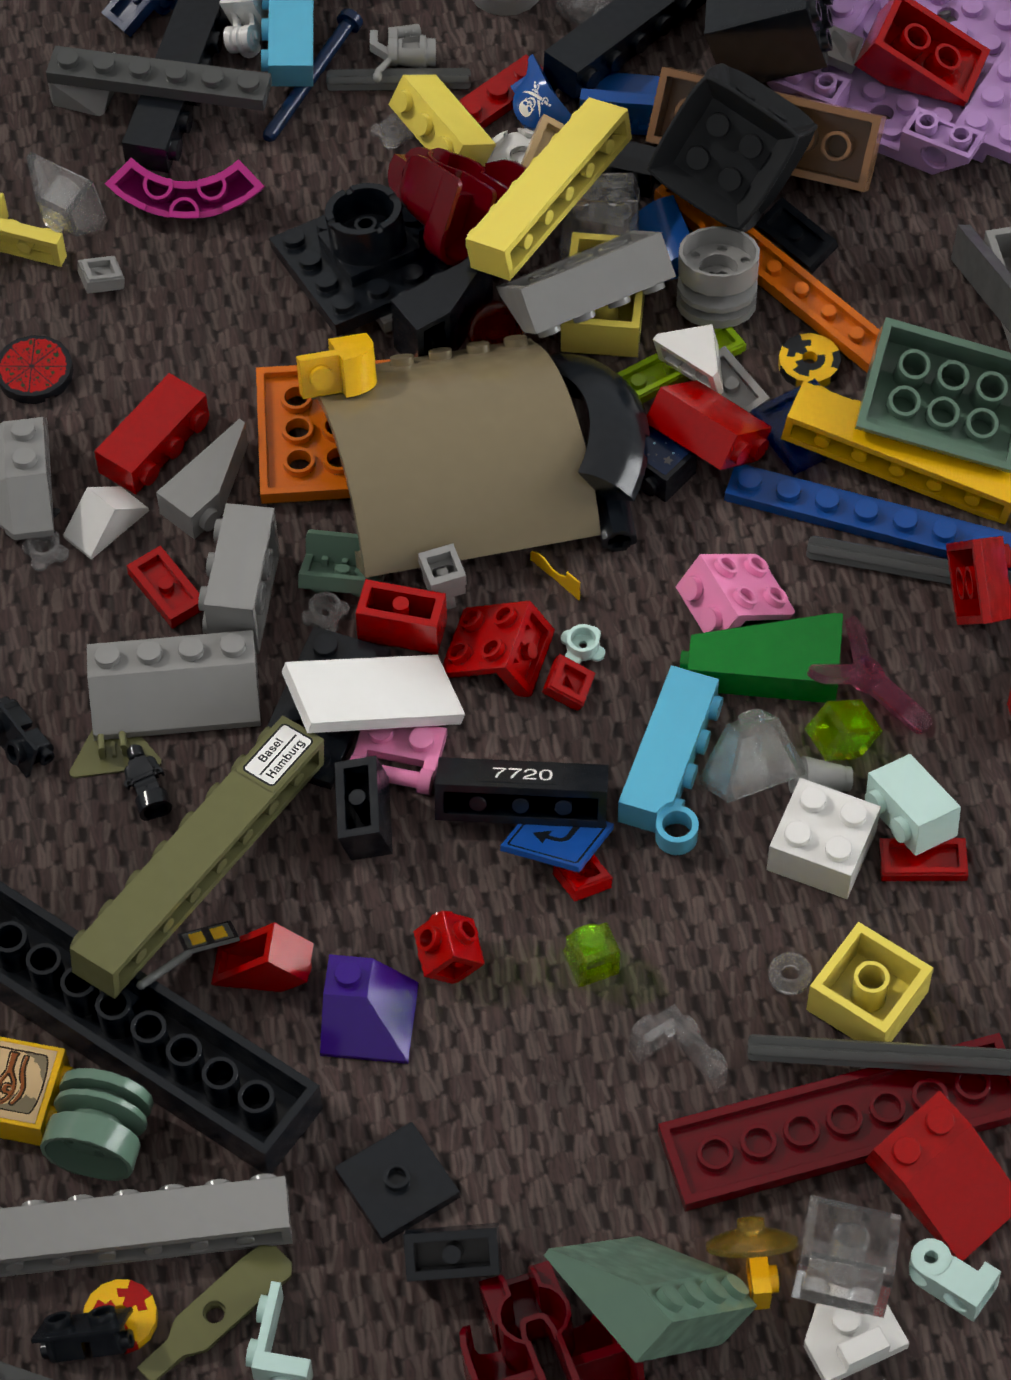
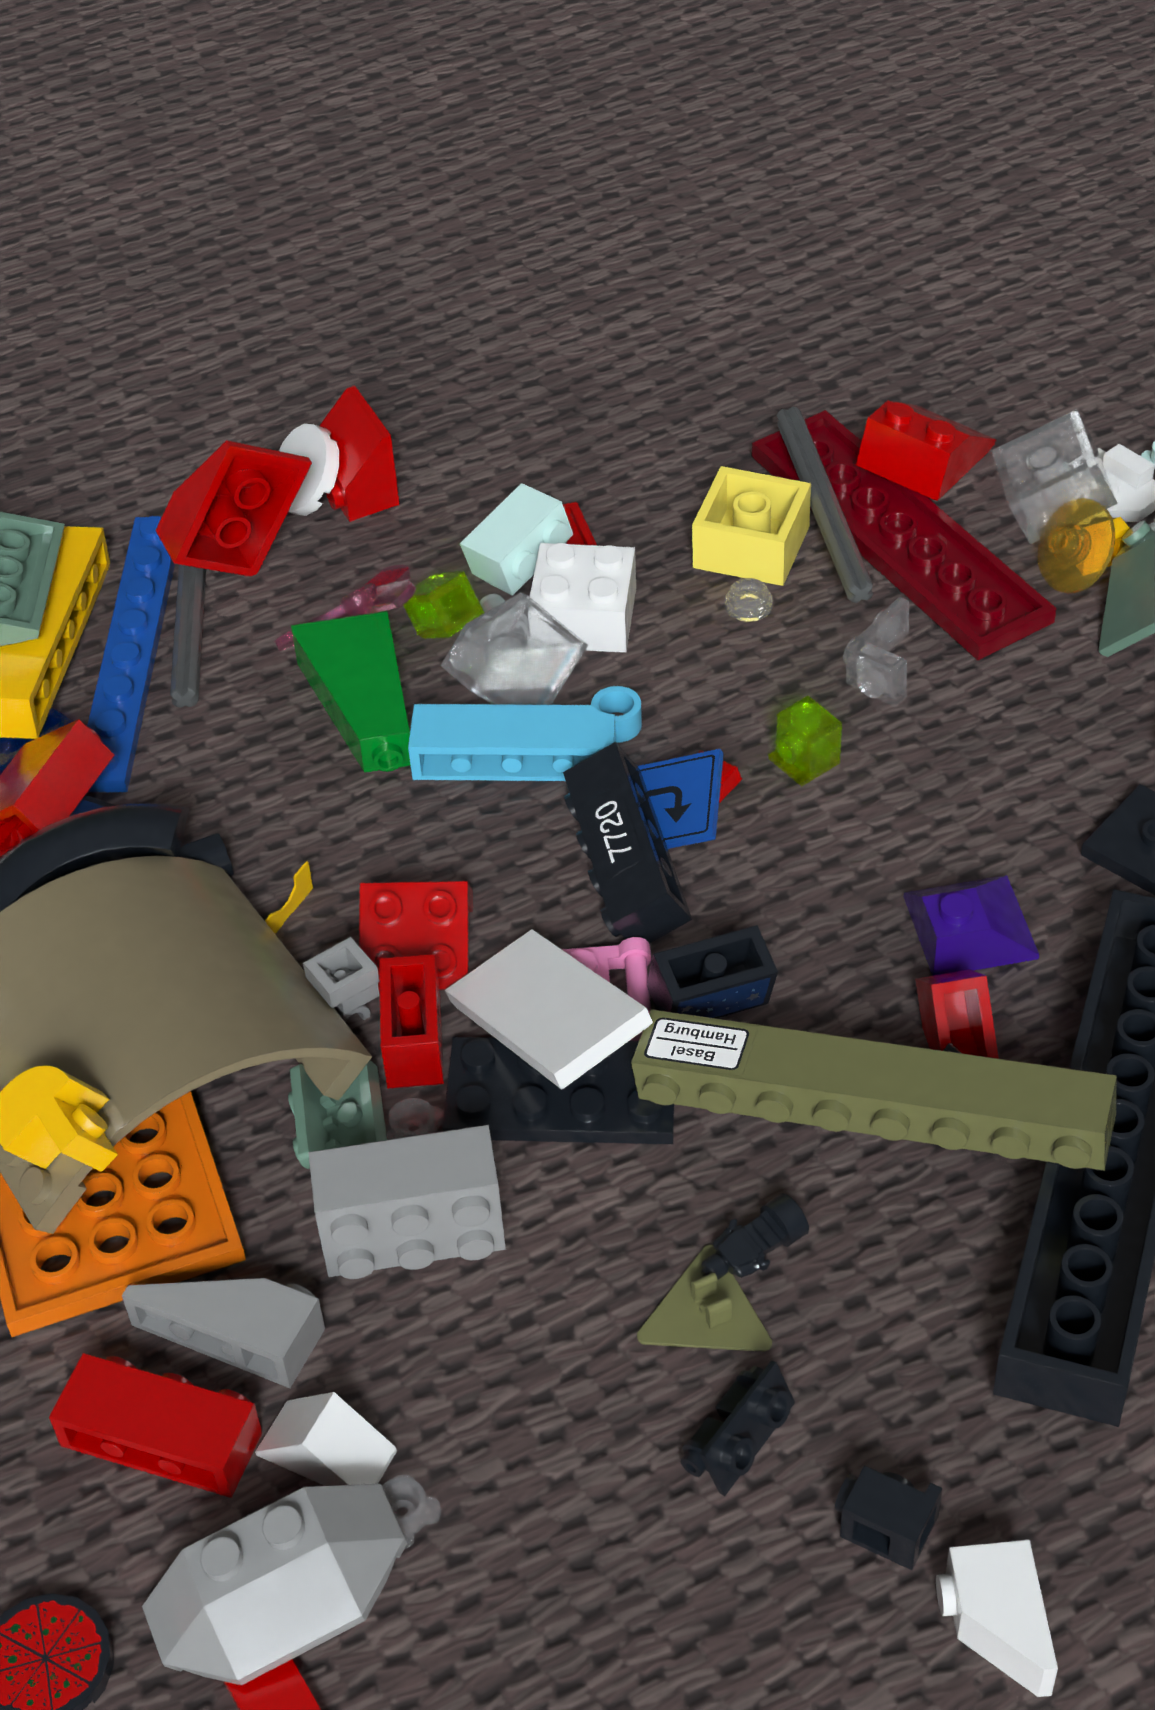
camera: 105 degrees left, 10 degrees down
light grey slope [87,630,261,741] -> none
red plate [126,545,201,629] -> none
red brick [413,910,485,984] -> none
red tile [542,654,596,711] -> none
light aqua plate [561,624,605,664] -> none
bright pink bracket [676,554,795,633] -> none
light aqua leg [909,1238,1001,1322] -> none

